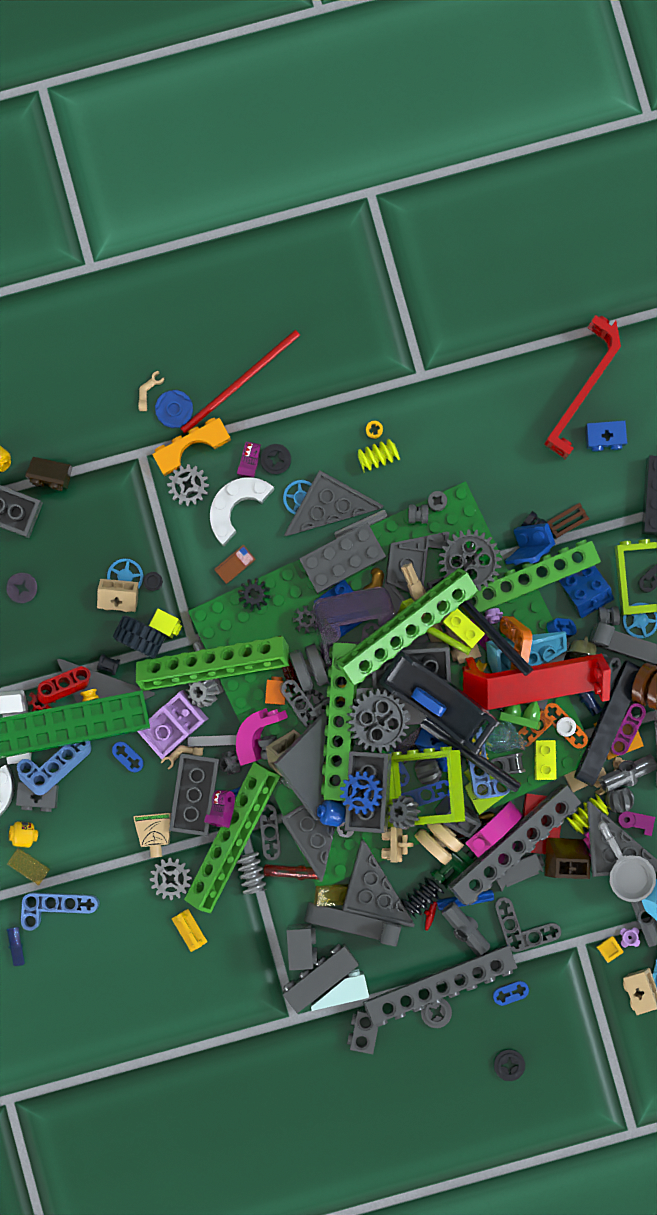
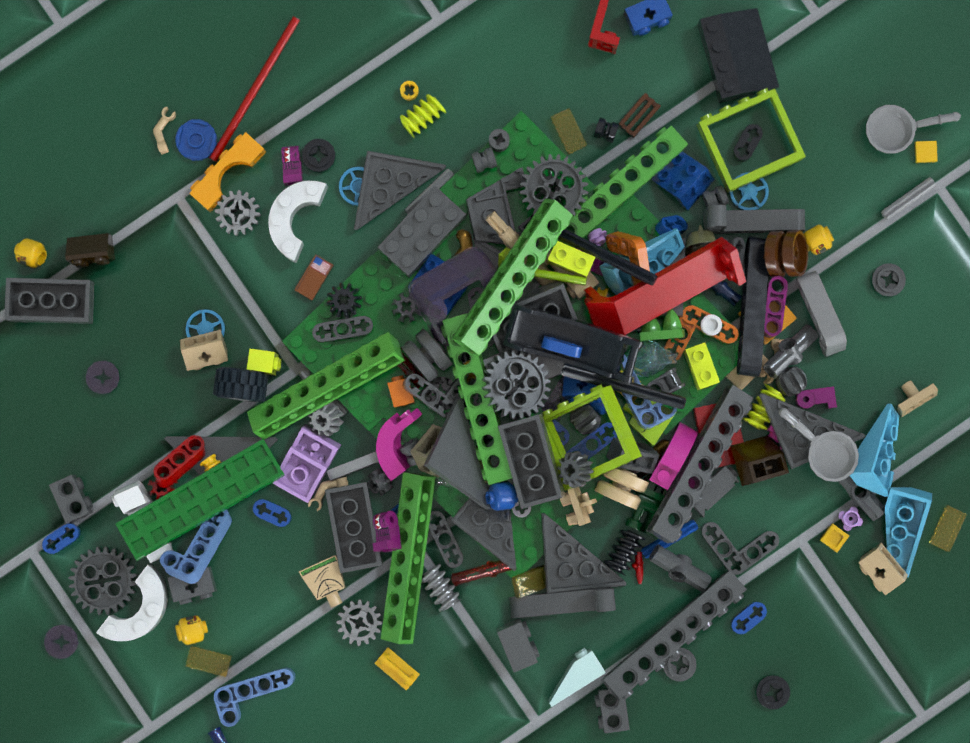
camera: 20 degrees left, 0 degrees up
black bush [97,653,121,675] -> none
black plate [144,572,163,591] -> none
dark grey brick [283,944,359,1013] -> none
blue gear [340,771,383,814] -> none
blue bracket [505,523,556,565] -> none
none -> dark grey beam [312,316,373,343]
none -> clear yellow tile [551,108,587,155]

